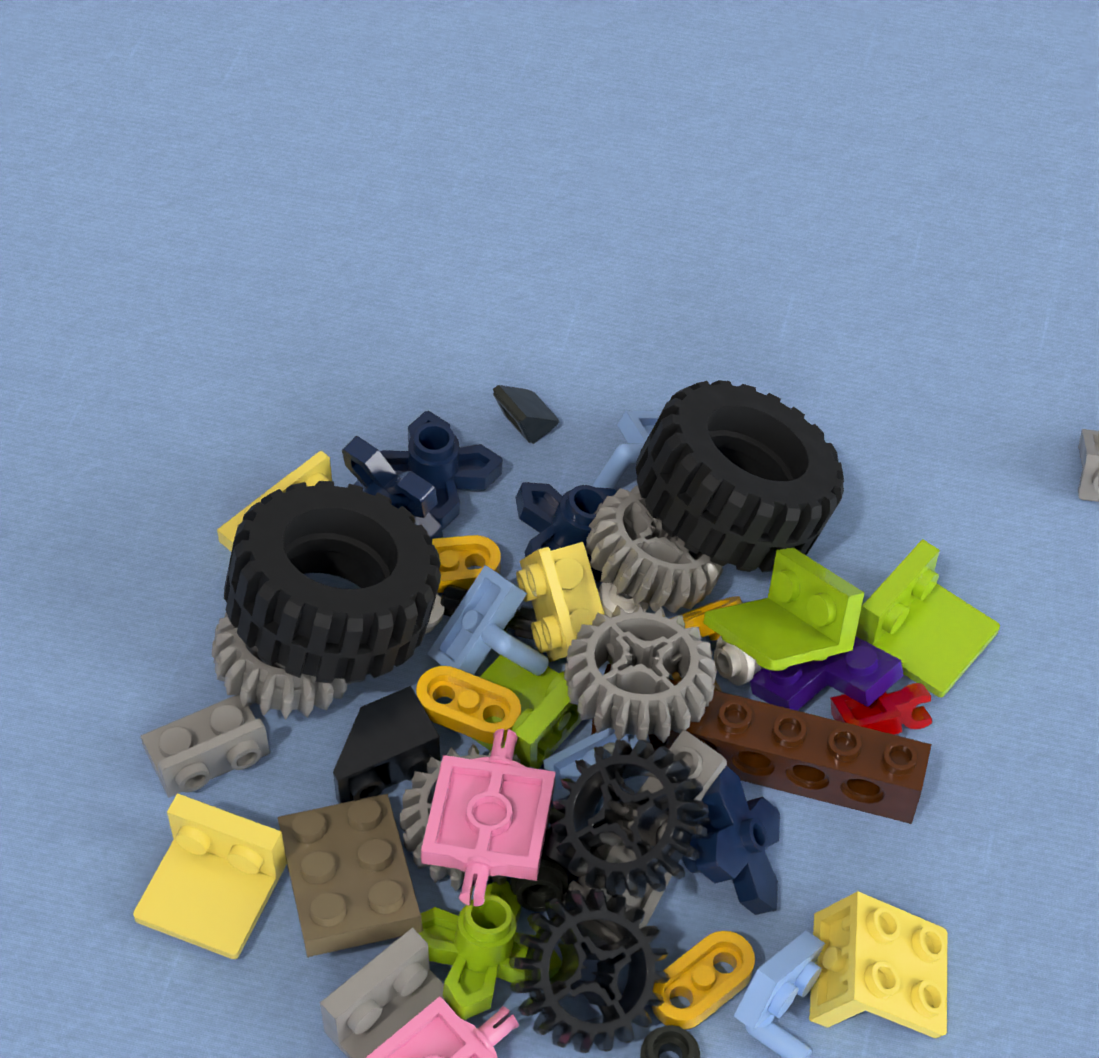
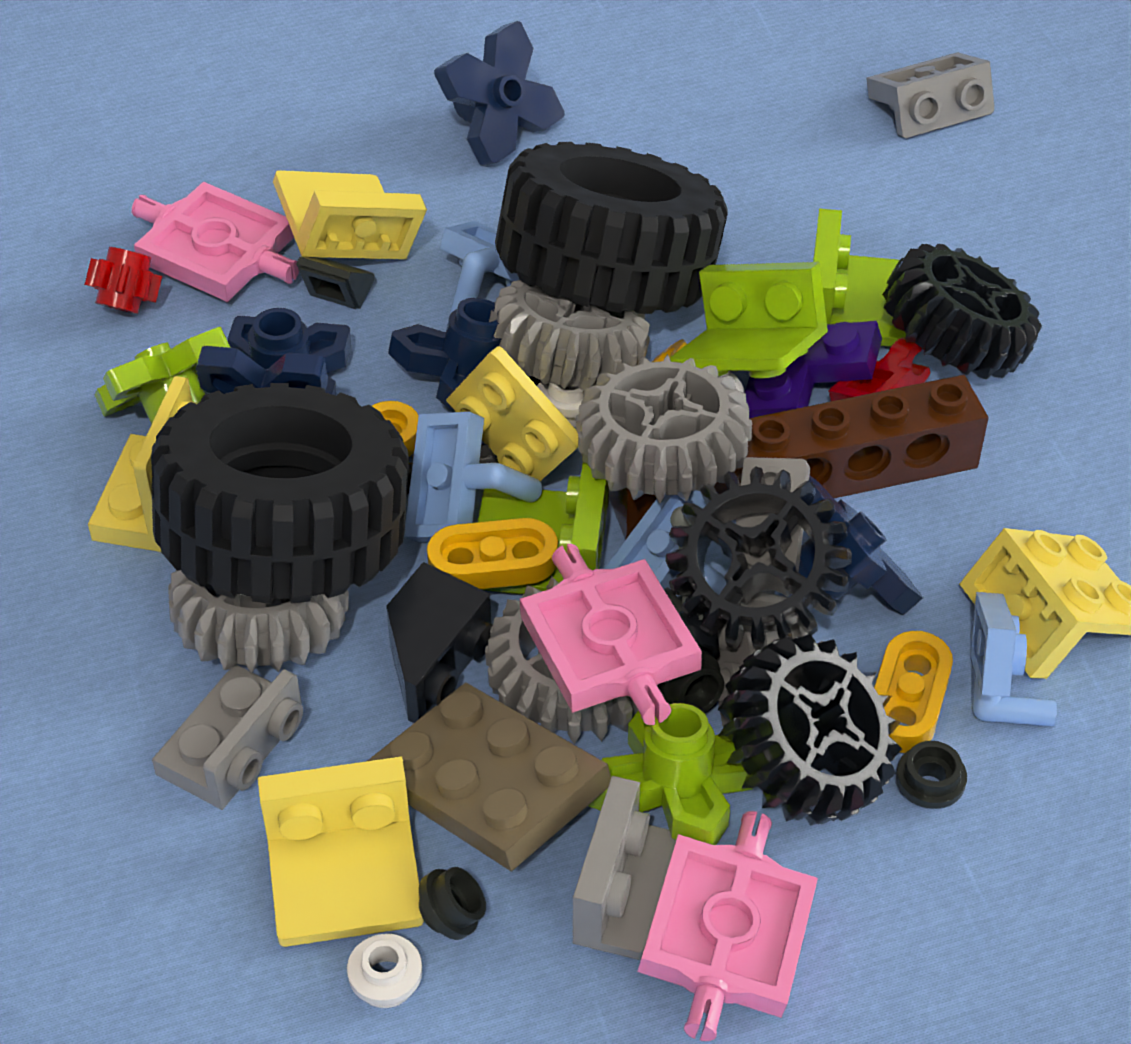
camera: 30 degrees left, 5 degrees down
none -> red gear [84,247,162,314]
none -> lime plant [94,326,230,424]
none -> bright pink plate [132,182,299,302]
none -> light yellow bracket [273,170,427,259]
none -> white plate [347,934,422,1008]
none -> pearl dark grey plate [419,867,486,940]
none -> dark blue plant [434,21,565,166]
none -> black gear [882,244,1042,379]

